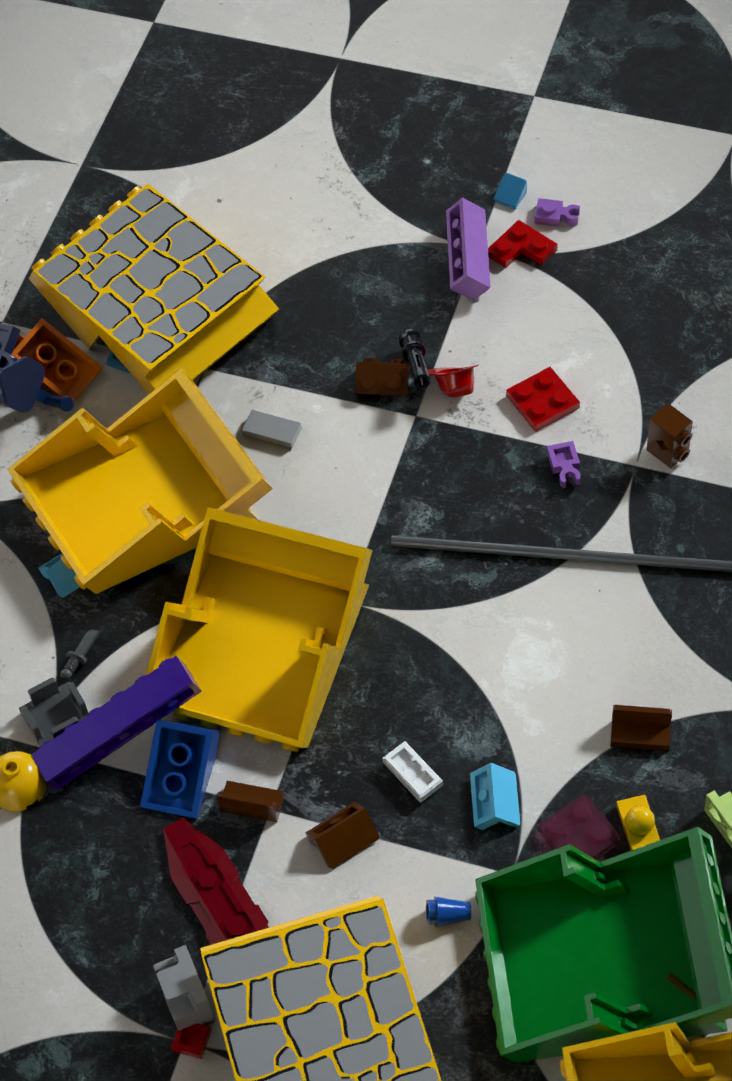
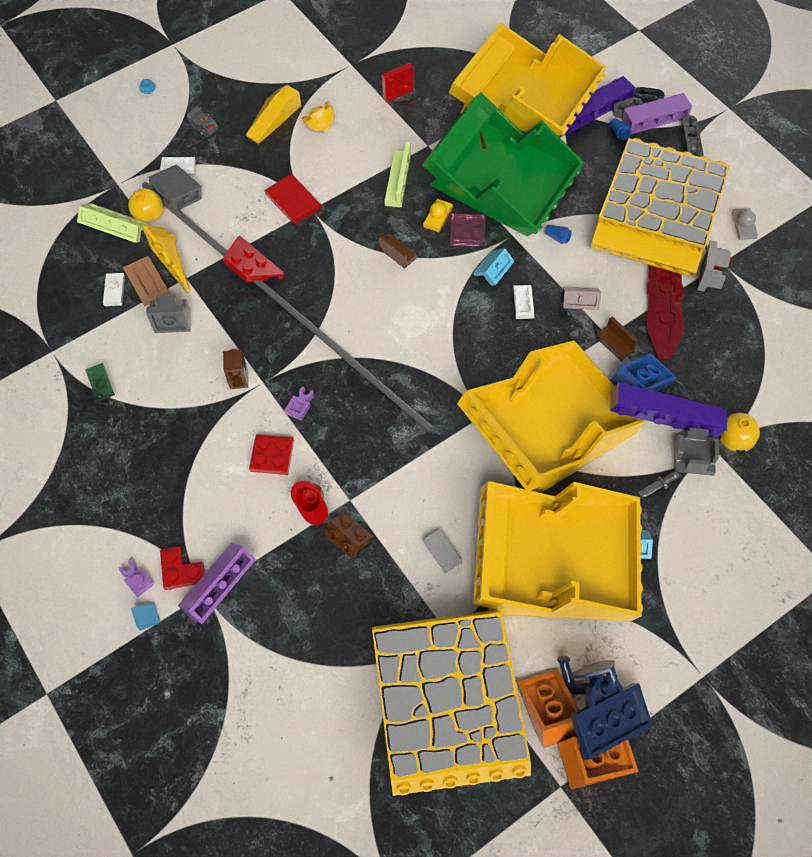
camera: 145 degrees left, 5 degrees up
black pin [399,329,431,389] -> none

